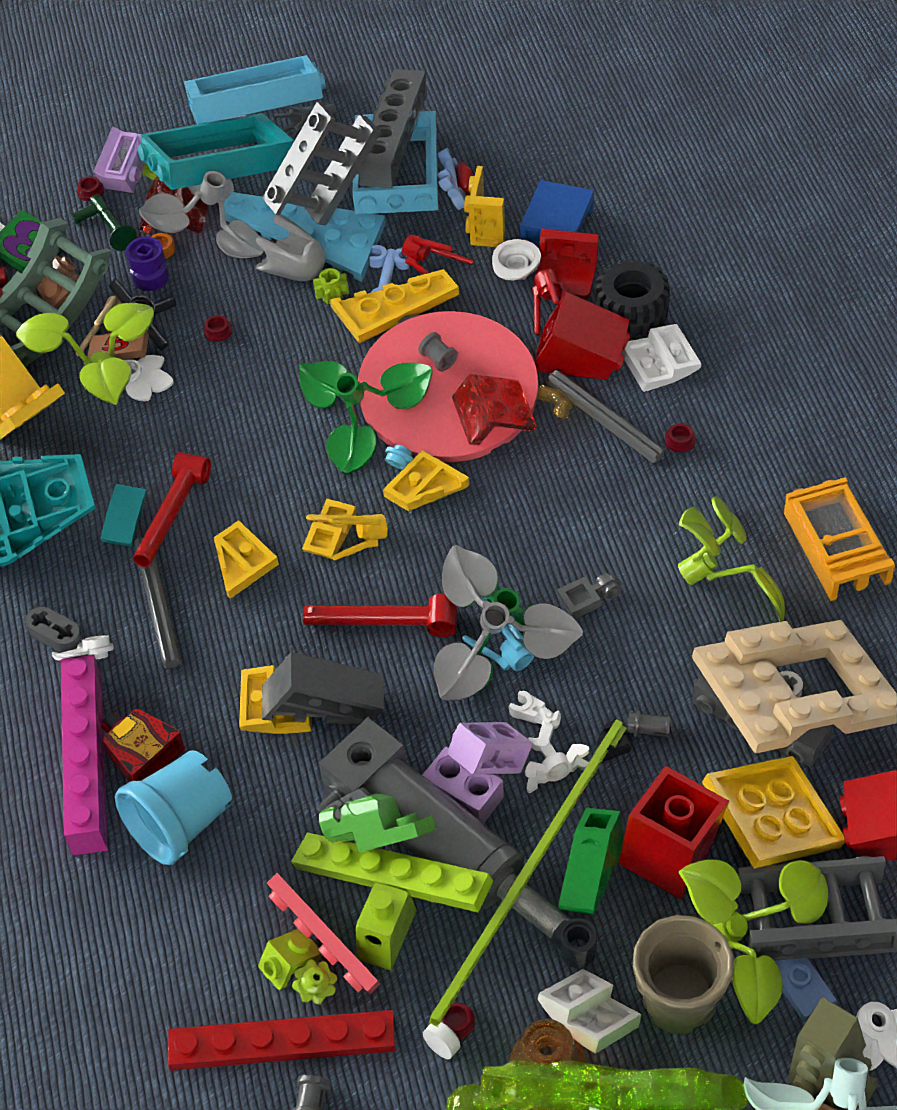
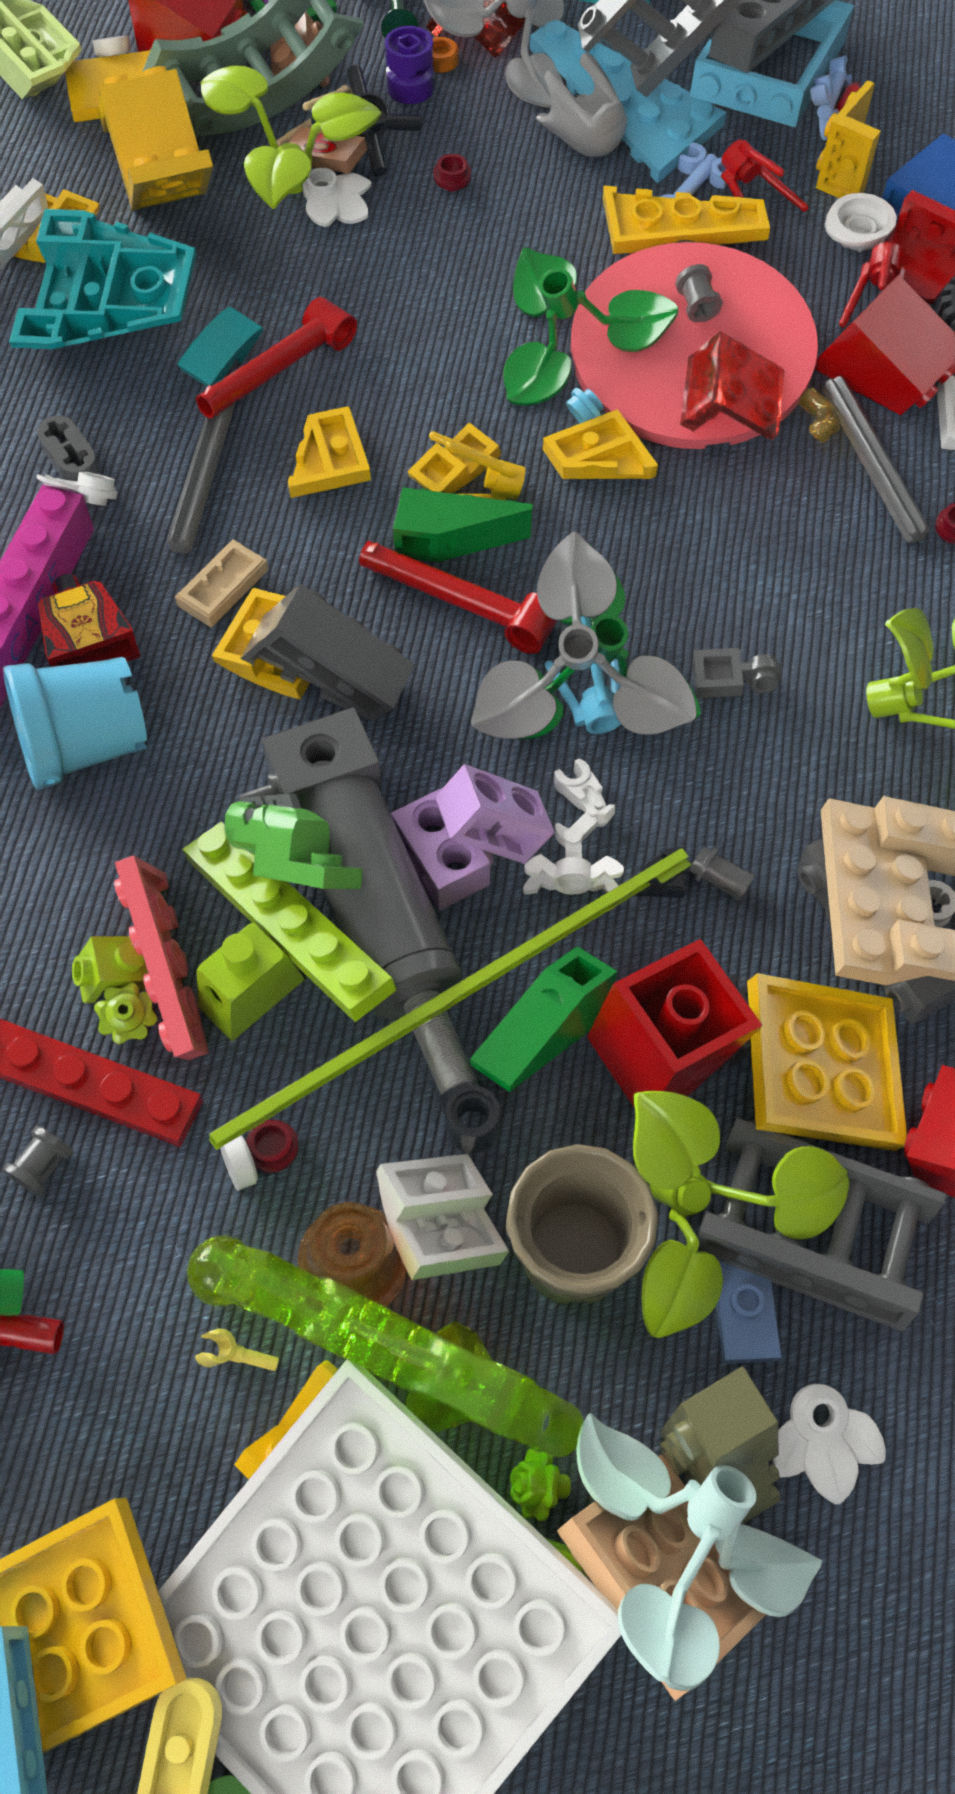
camera: 20 degrees right, 10 degrees up
lime gear [313,268,349,304] -> none
none -> tan plate [175,539,269,628]
none -> green slope [393,487,533,562]

